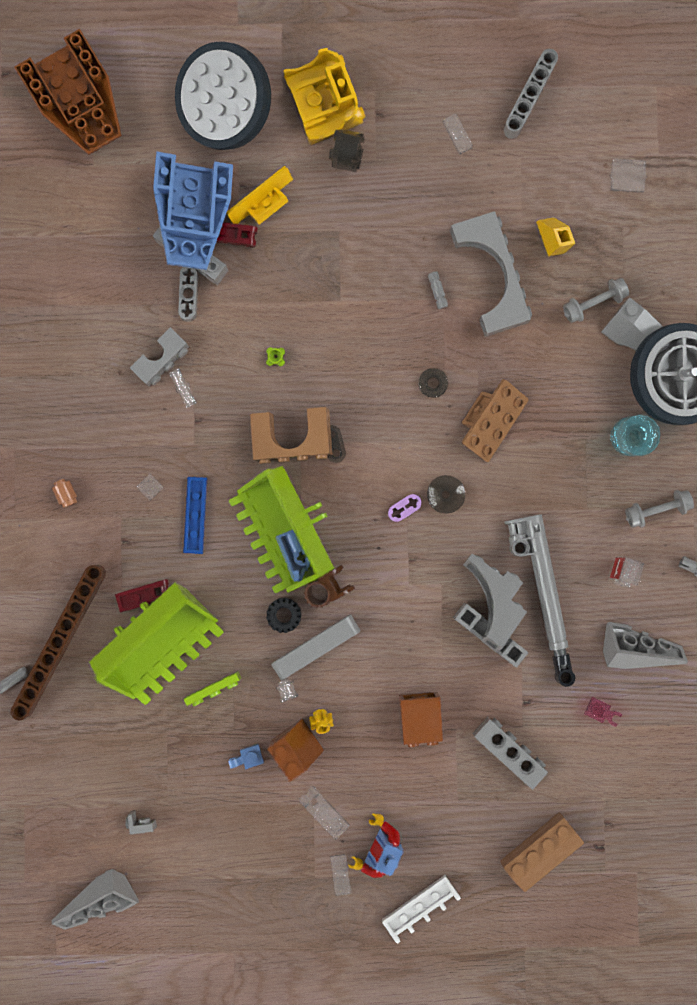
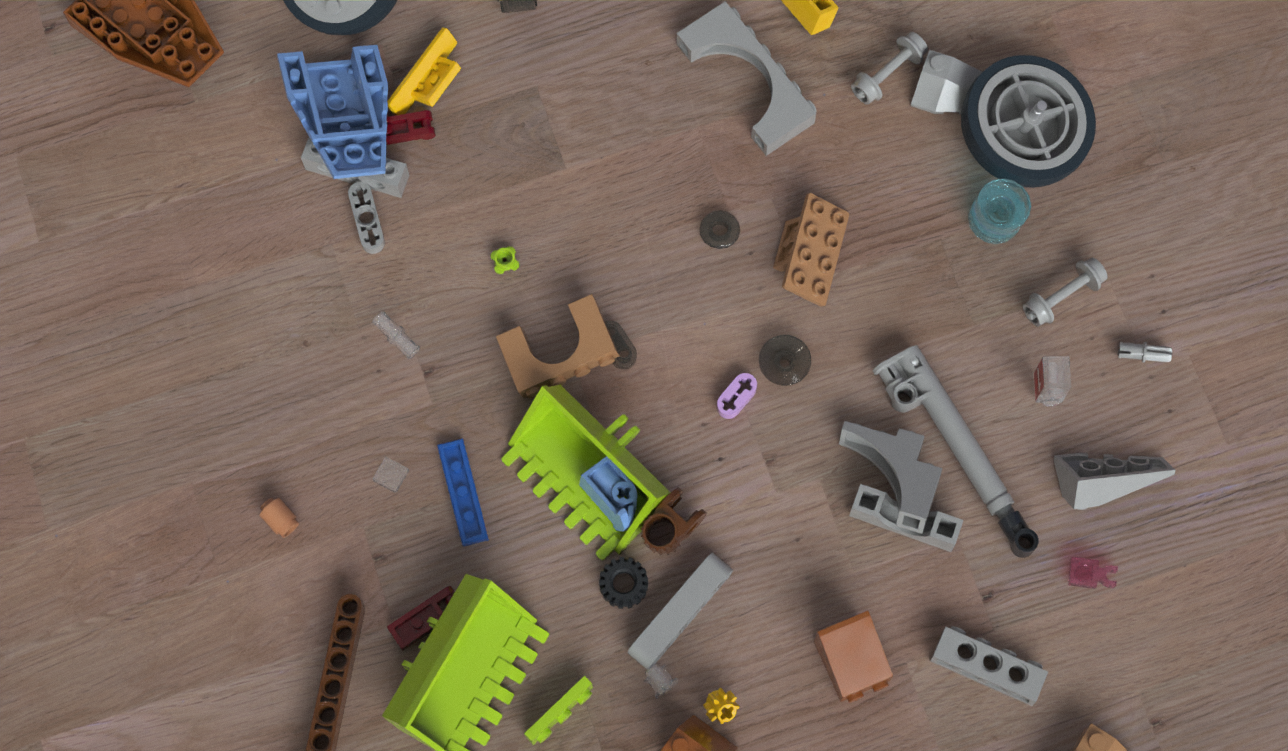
camera: 20 degrees left, 15 degrees down
light grey arch [130,327,189,387] -> none
light grey axle [428,271,448,309] -> none

